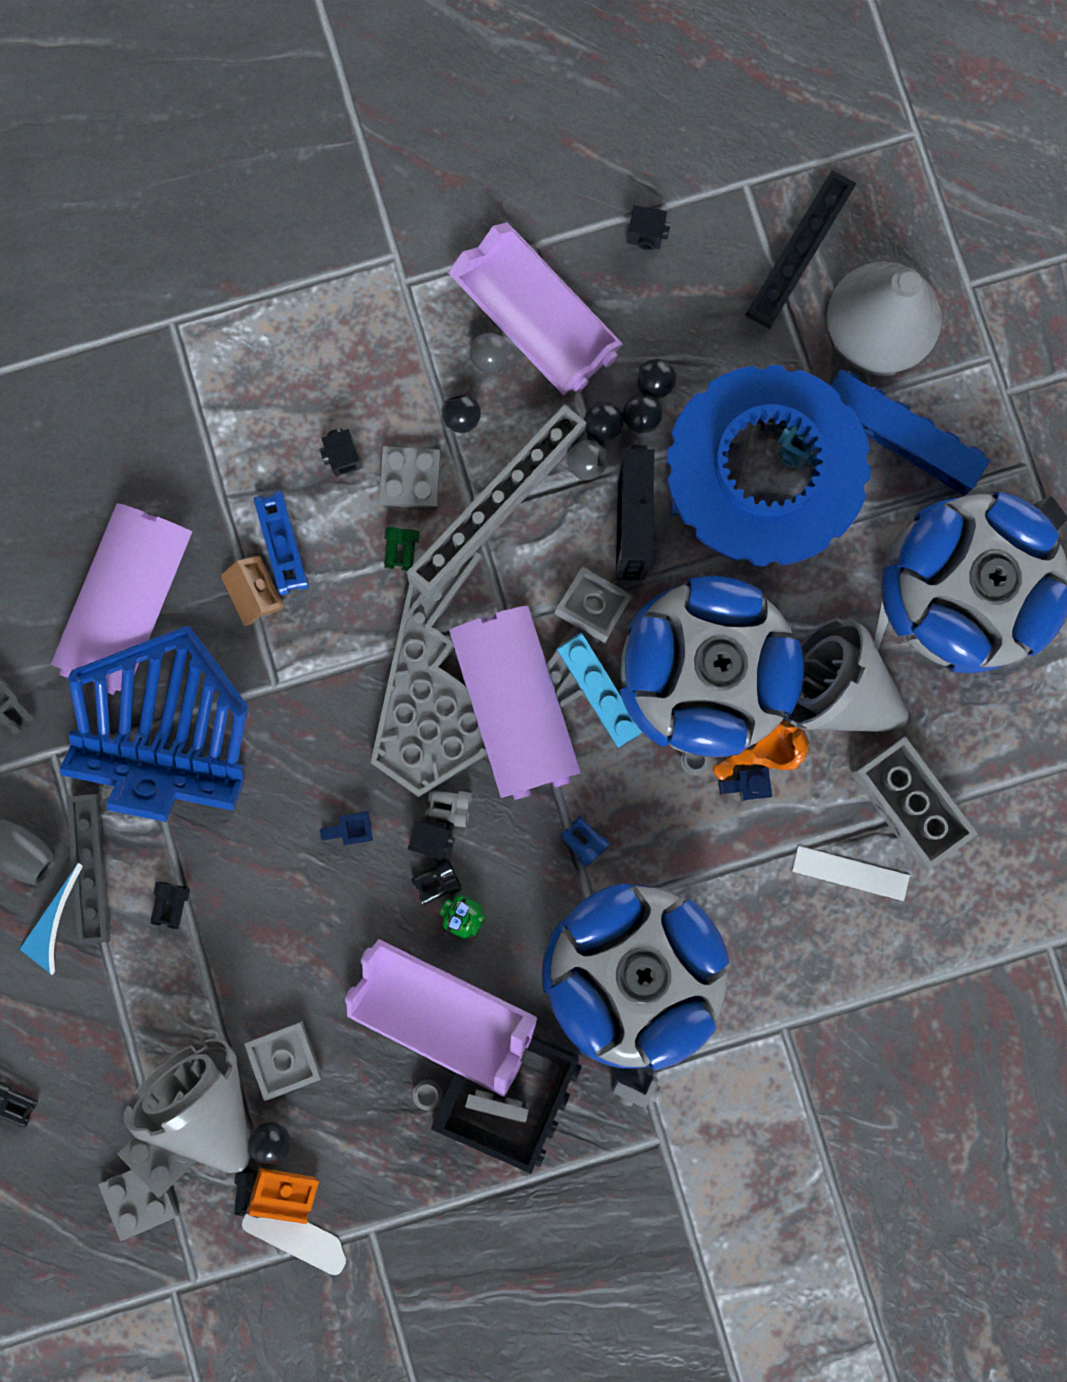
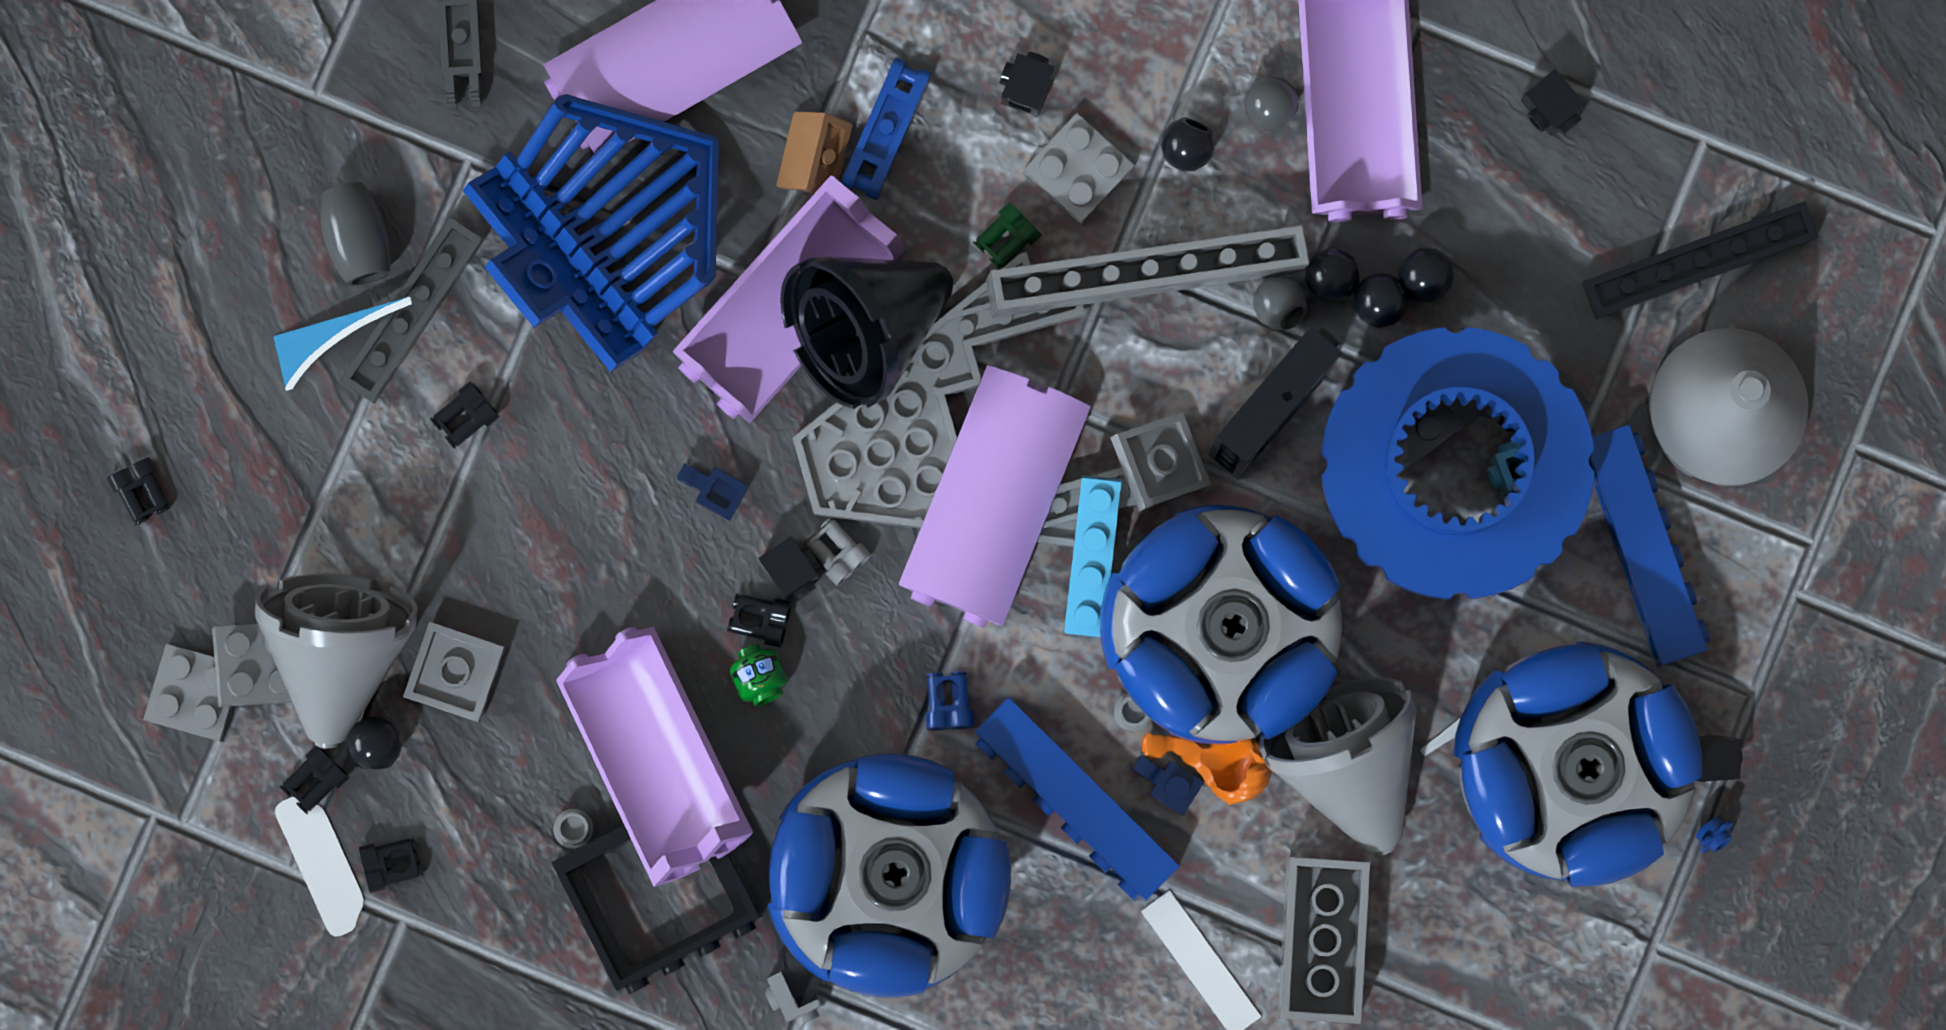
camera: 35 degrees right, 0 degrees up
orange plate [247,1168,319,1224] -> none
light grey plate [465,1090,529,1123] -> none
none -> black piece [358,837,423,893]
none -> lavender cylinder [672,175,907,424]
none -> black cone [780,256,953,409]
none -> blue brick [975,697,1180,901]

